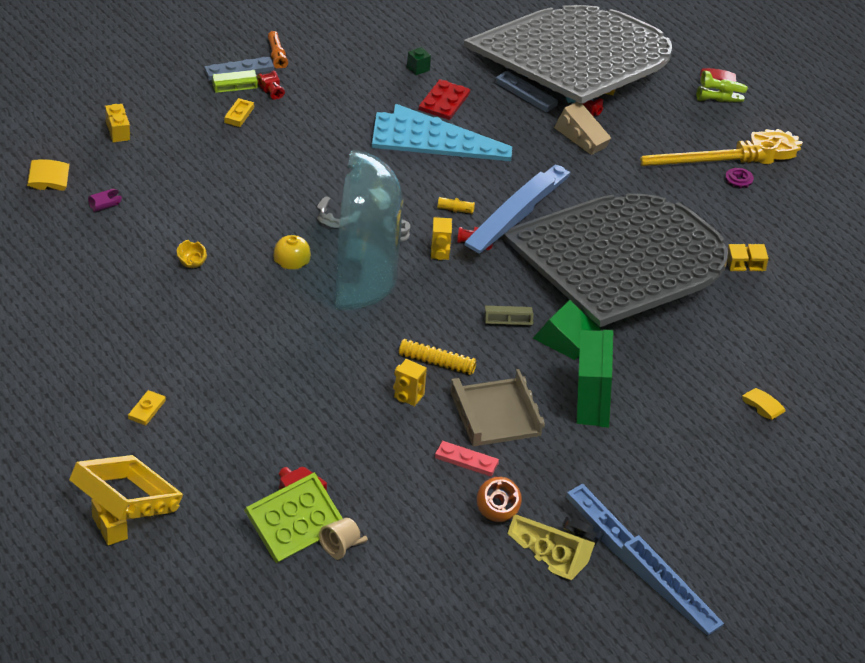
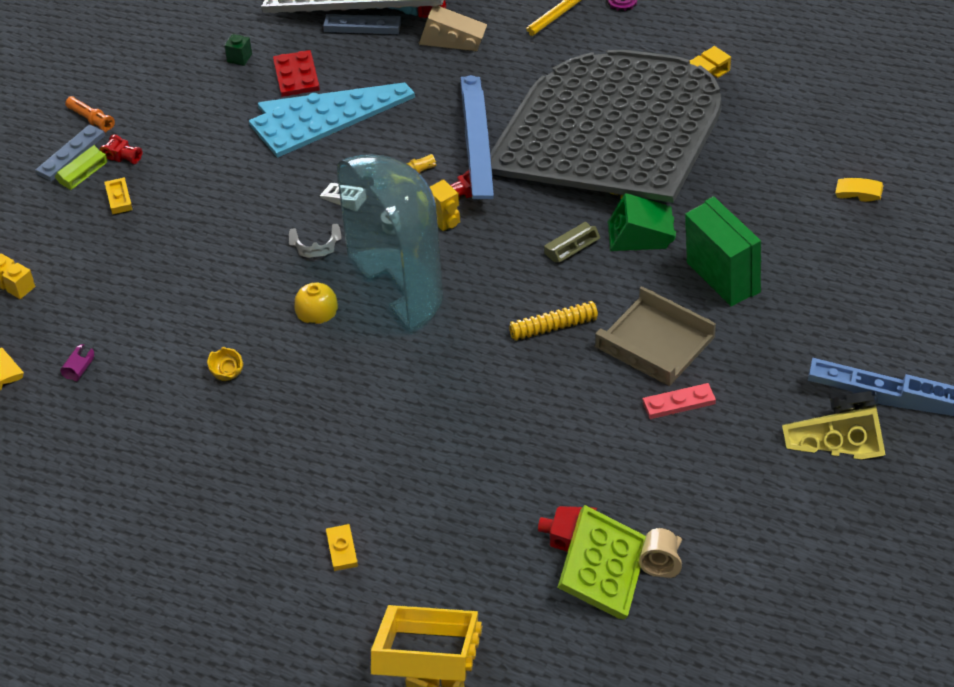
camera: 30 degrees left, 5 degrees up
yellow brick [393,359,427,406] -> none
orange wheel [477,477,522,522] -> none

